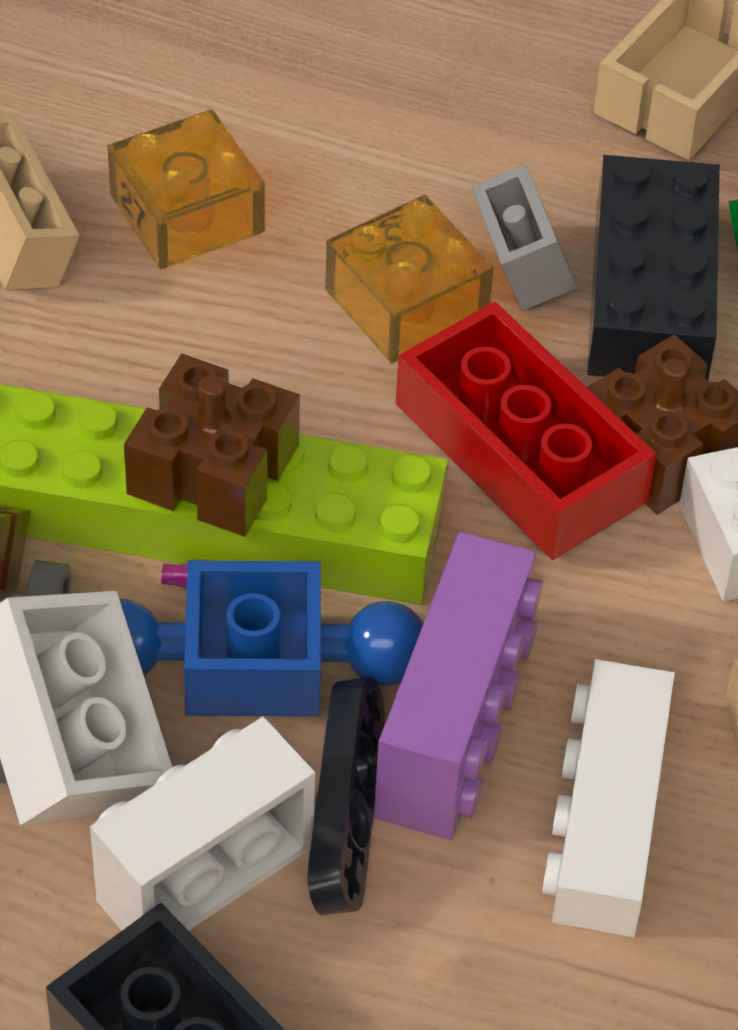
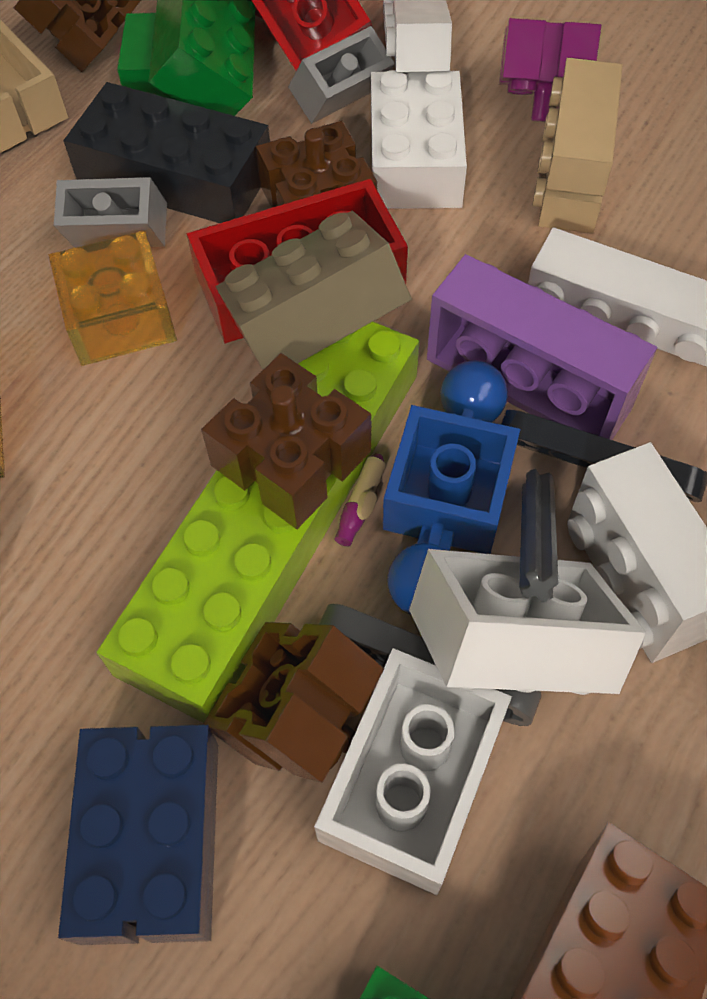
camera: 70 degrees left, 10 degrees up
none -> dark tan brick [215,210,412,369]
none -> dark grey axle [519,469,559,603]

